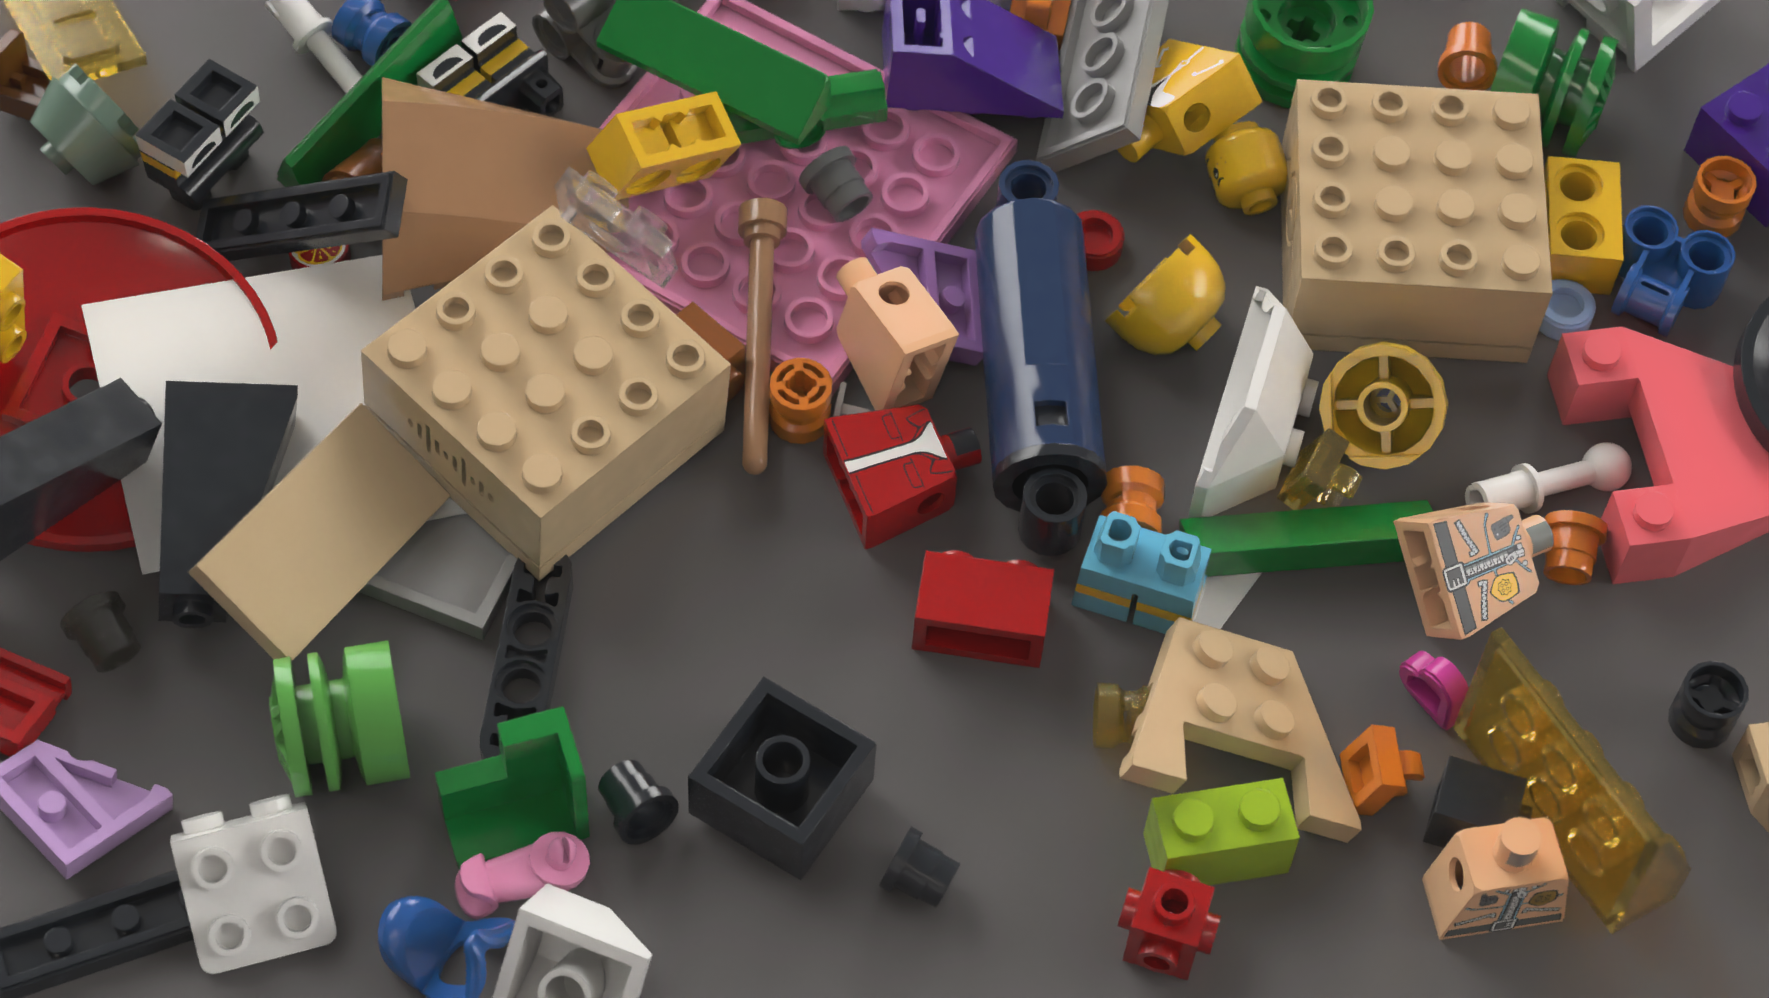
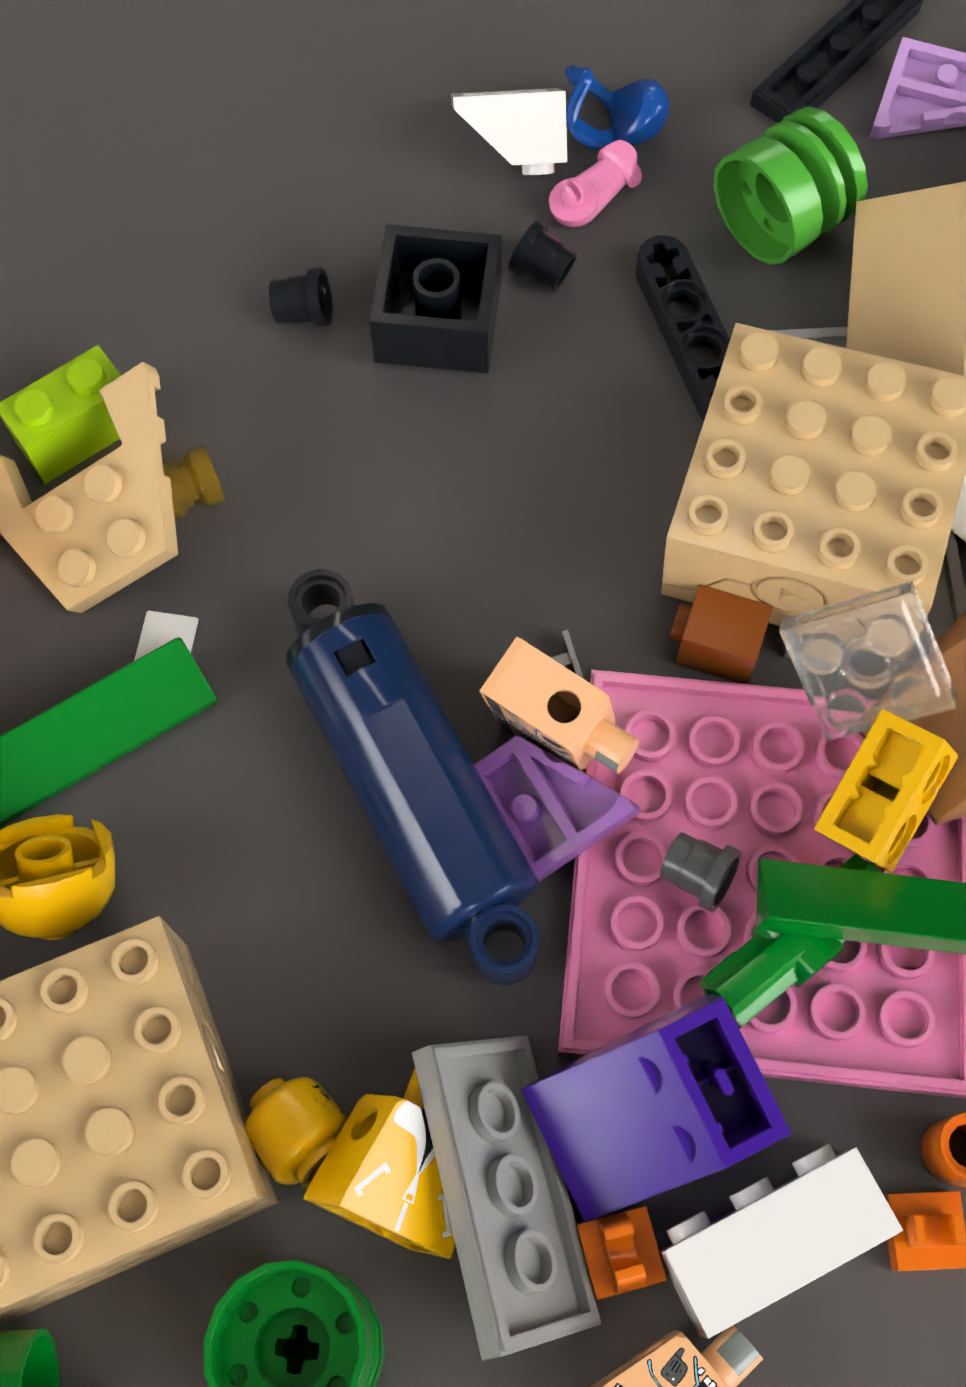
camera: 160 degrees right, 10 degrees up
white bracket [170,794,337,974] -> none
green panel [434,706,590,870] -> none
medium nougat piece [738,198,787,475] -> none
orange wheel [769,357,832,444] -> none
red torso [823,405,982,550] -> none
red brick [912,550,1055,668] -> none
medium azure hips [1071,511,1212,634] -> none
red tile [1077,210,1125,271] -> none
orange wheel [1100,466,1165,533] -> none
yellow cylinder [1105,234,1225,355] -> none
red brick [1117,867,1221,981] -> none
white wedge [1188,286,1319,518] -> none
clear yellow tile [1277,428,1363,510] -> none

